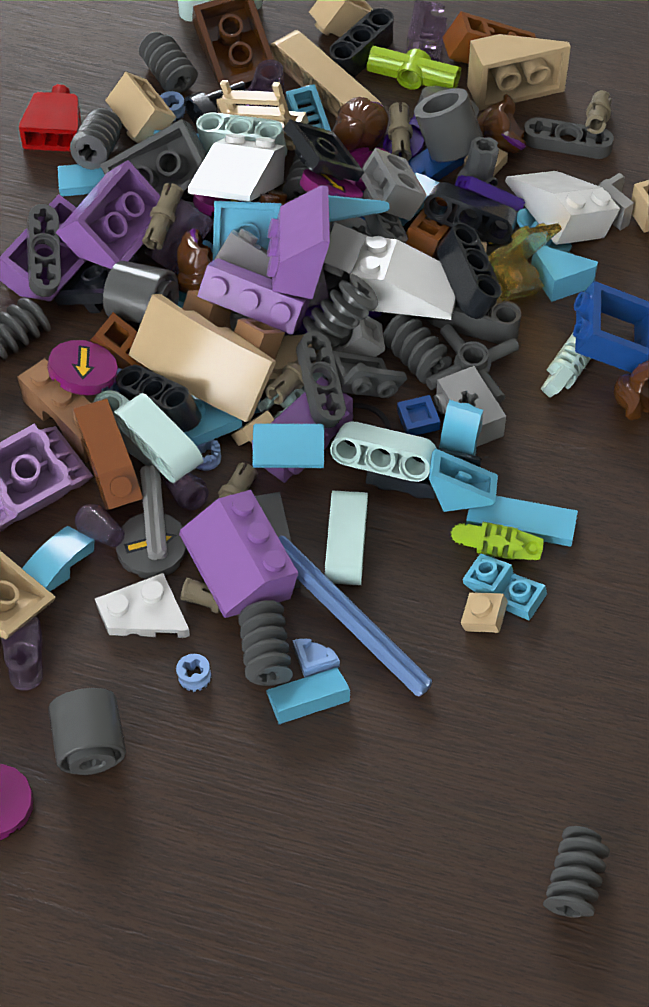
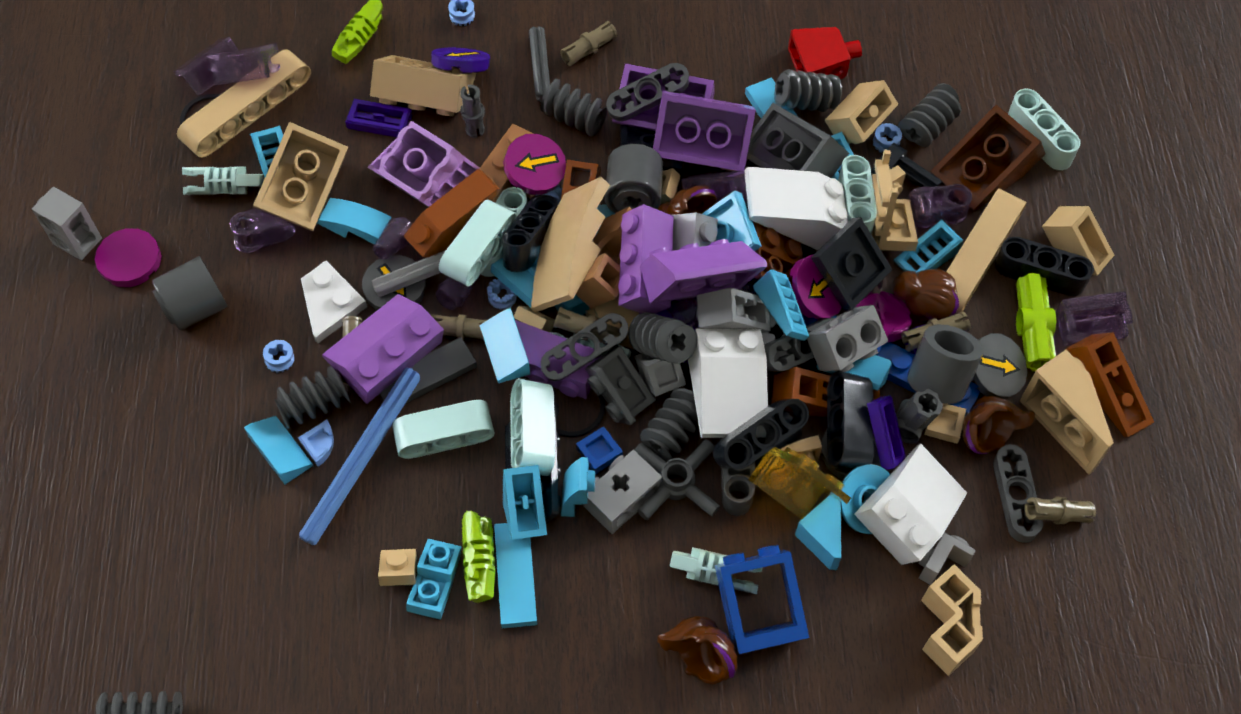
camera: 70 degrees right, 5 degrees up
dark tan pin [142,183,184,250] -> none

